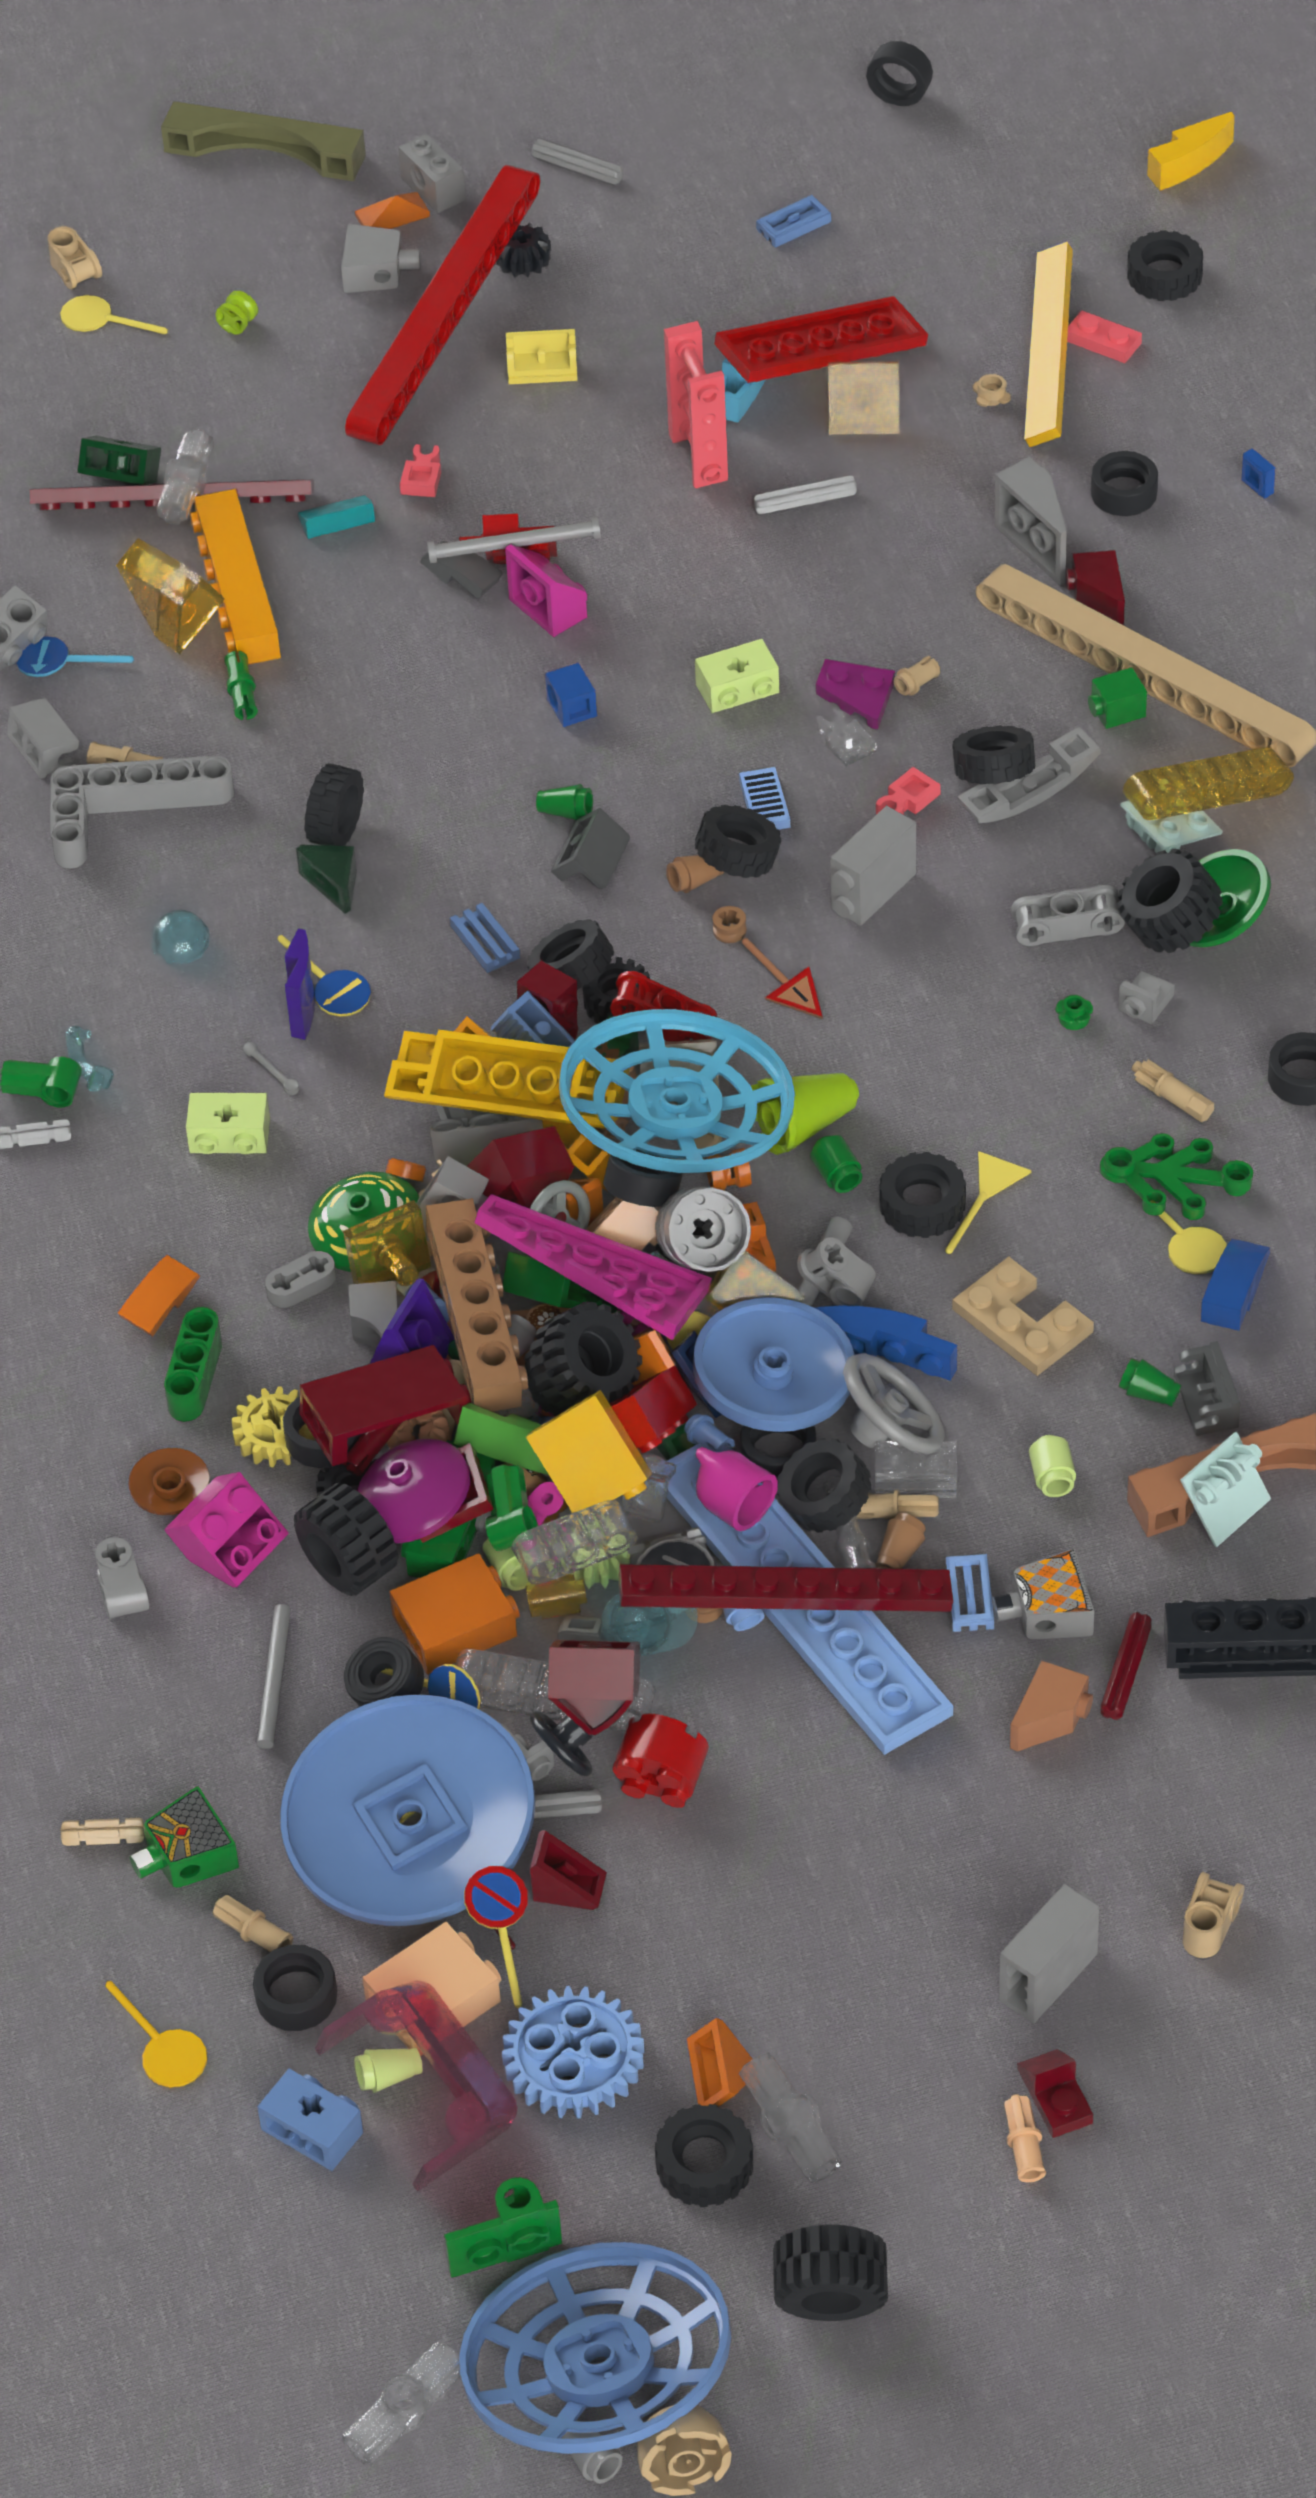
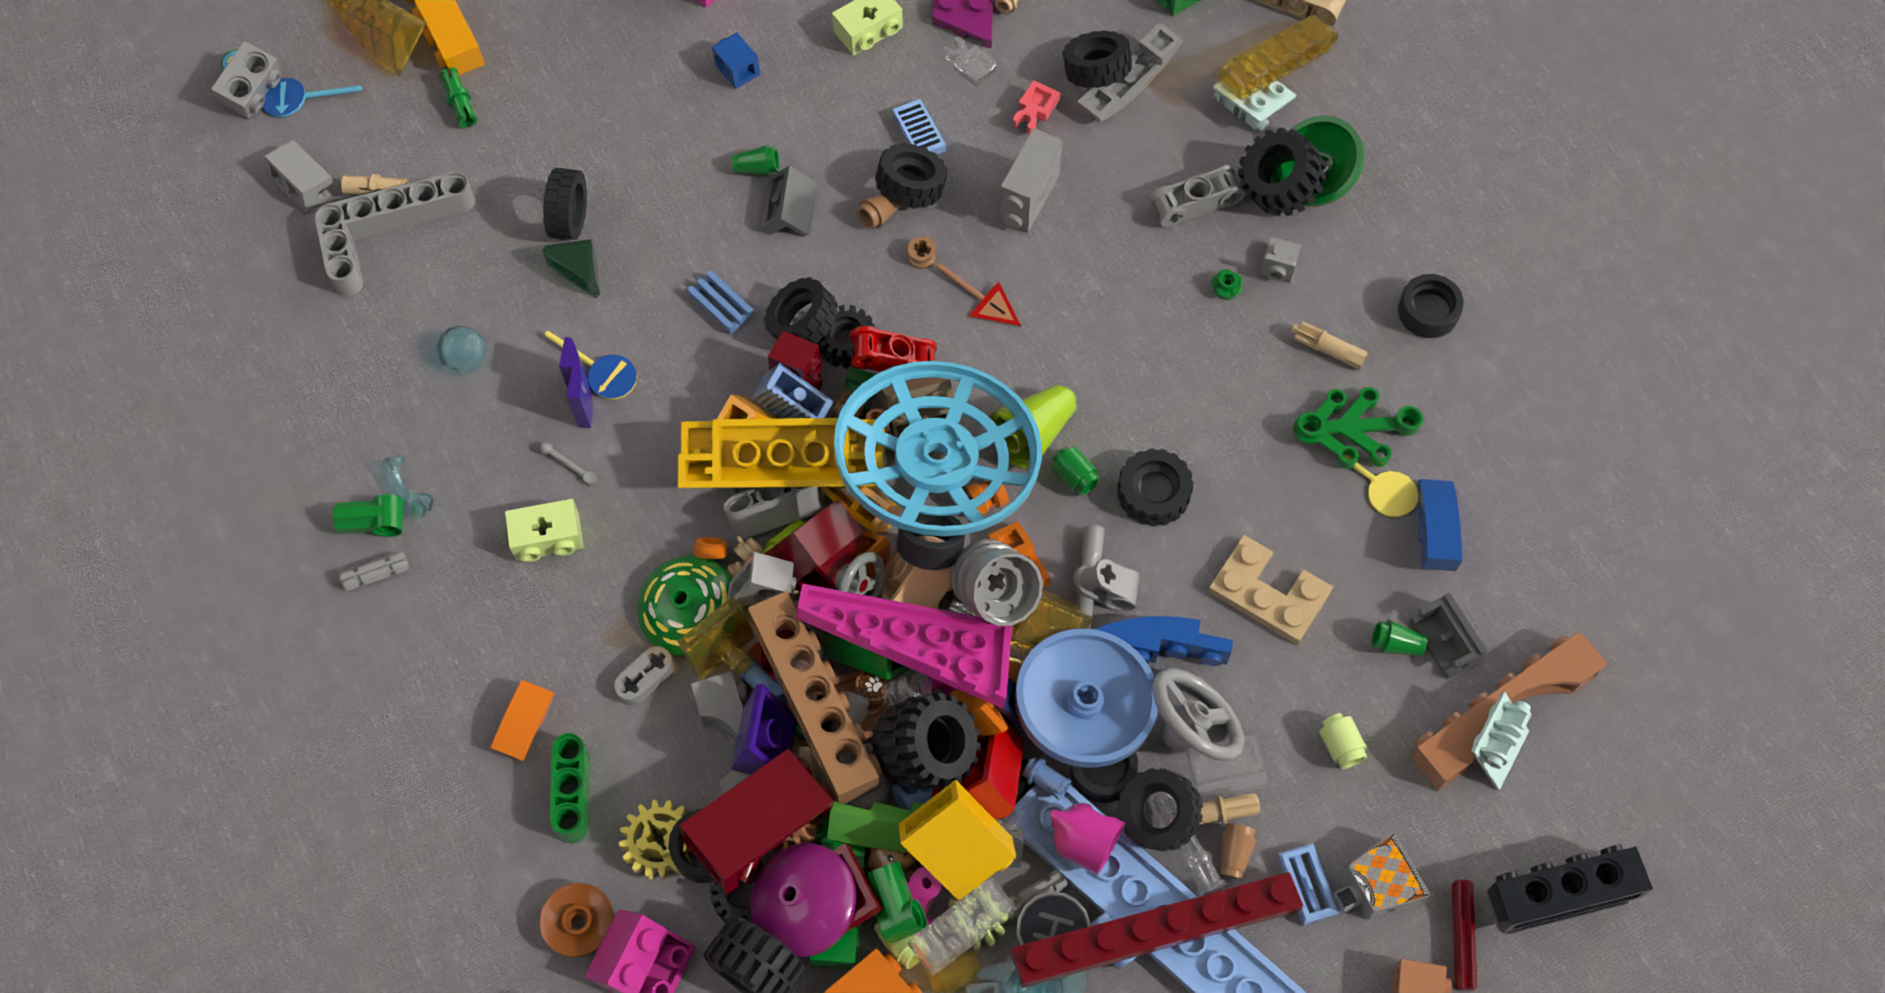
camera: 15 degrees left, 15 degrees up
light yellow piece [945,1151,1031,1254] -> none

